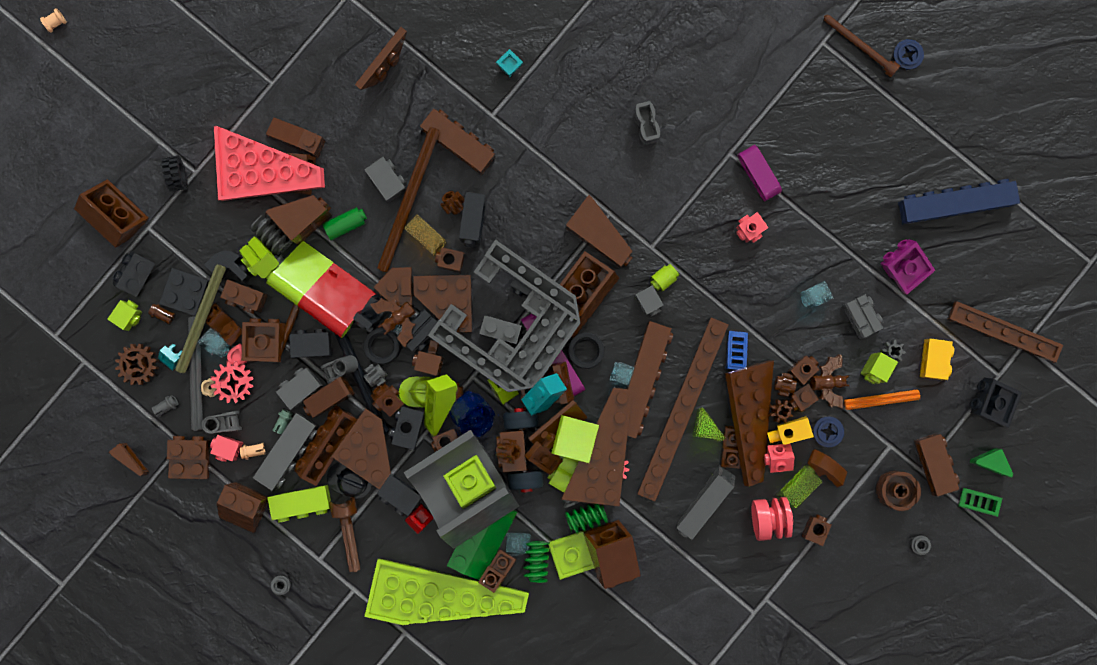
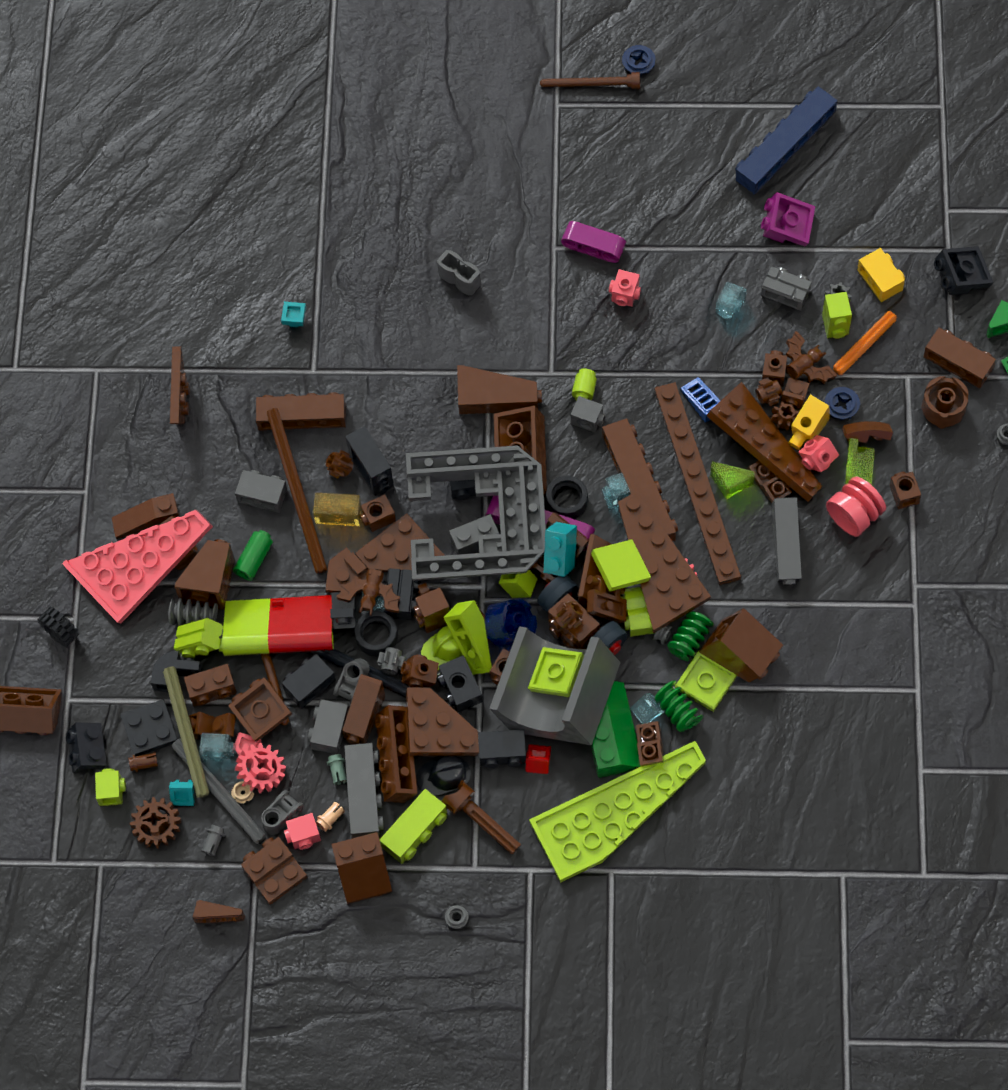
camera: 25 degrees left, 20 degrees down
reddish brown plate [948,301,1063,363] -> none

